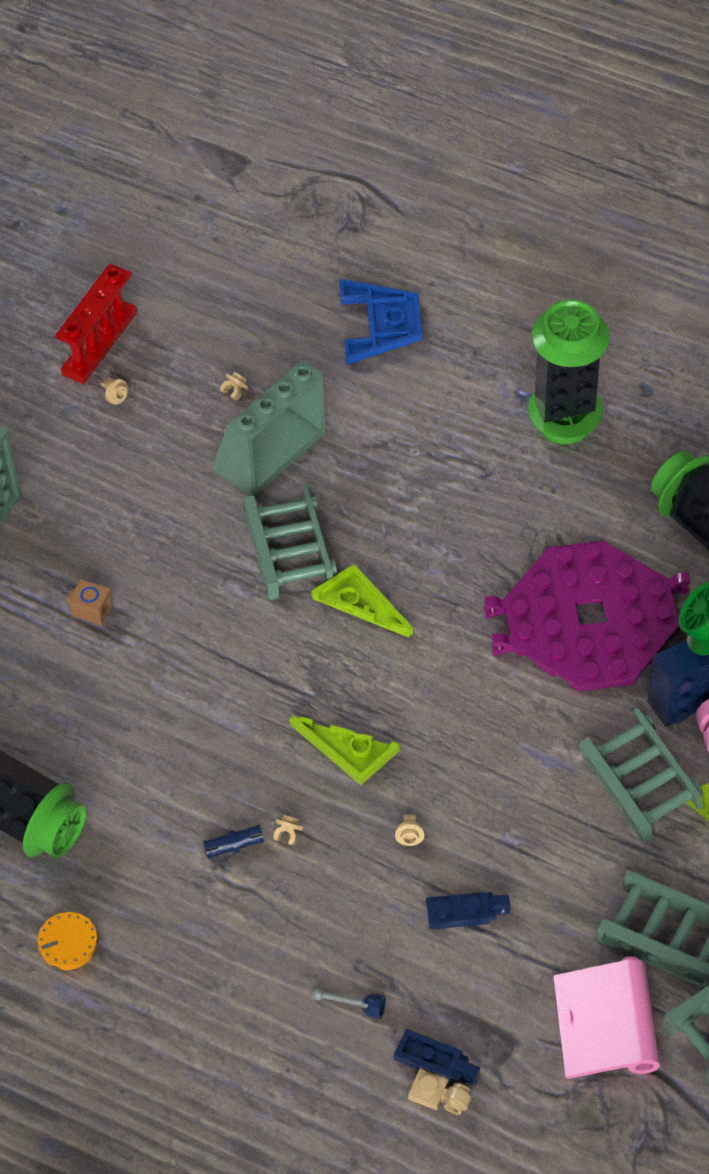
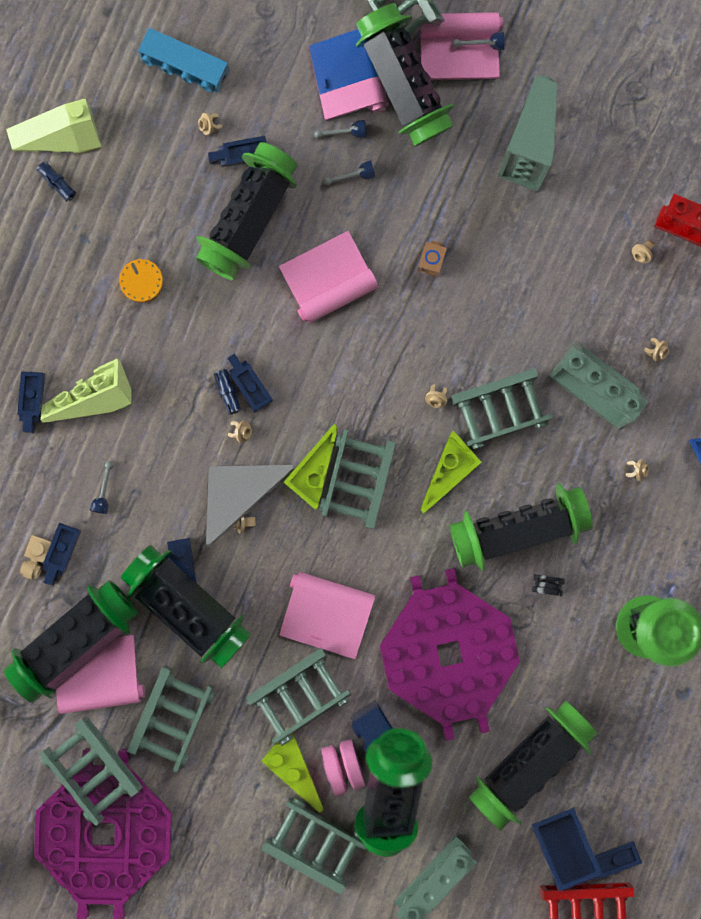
camera: 85 degrees right, 30 degrees up
none -> black brick [4,580,138,703]
none -> dark blue hinge [17,371,45,433]
none -> yellowish green wedge [40,358,132,423]
none -> black brick [120,545,252,669]
none -> light grey tile [206,465,294,548]
none -> dark blue hinge [227,353,273,413]
none -> bright pink door [279,230,379,324]
none -> bright pink door [279,571,375,659]
none -> sand green fence [319,429,396,529]
none -> tan plate [425,384,447,408]
none -> black brick [449,483,593,571]
none -> black wheel [532,574,565,597]
none -> tan plate [625,459,649,481]

